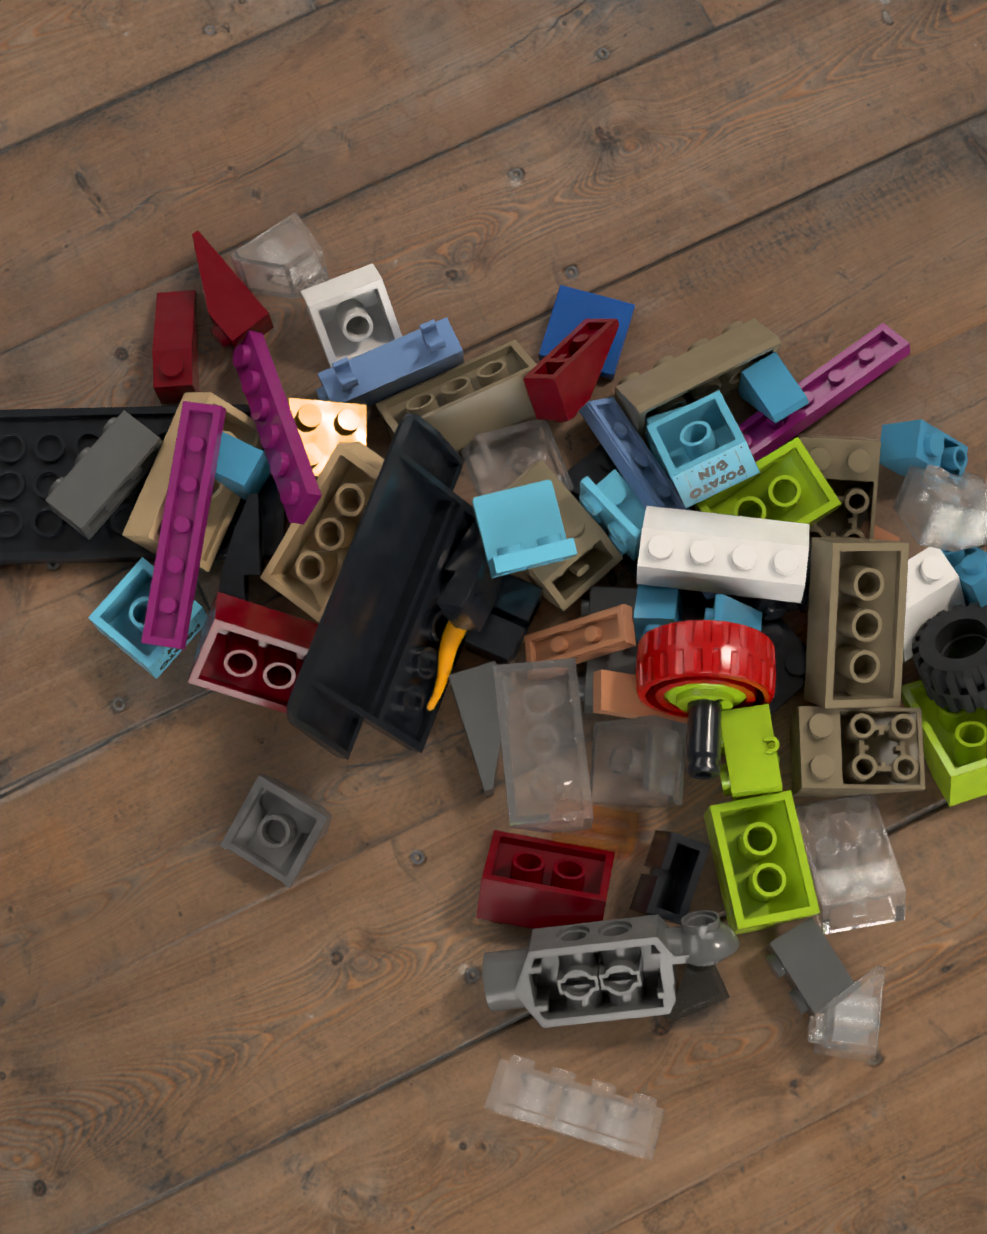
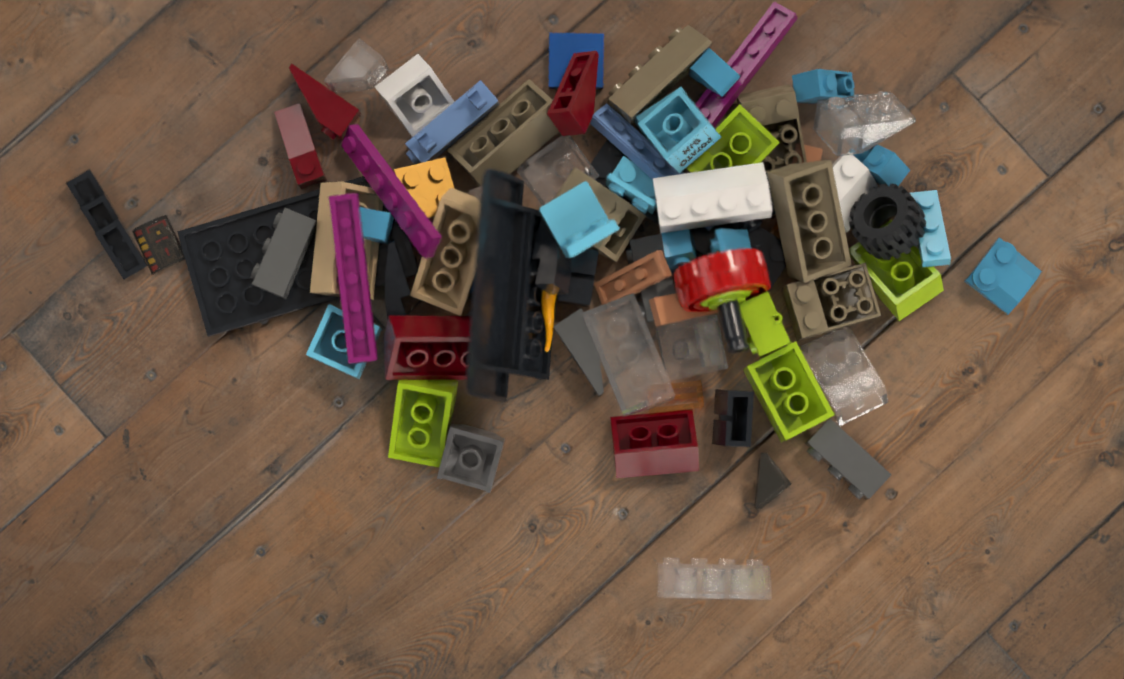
camera: 20 degrees left, 10 degrees up
dark grey brick [483,910,740,1028] -> none
clear slope [807,966,885,1061] -> none
none -> lime slope [388,380,458,468]

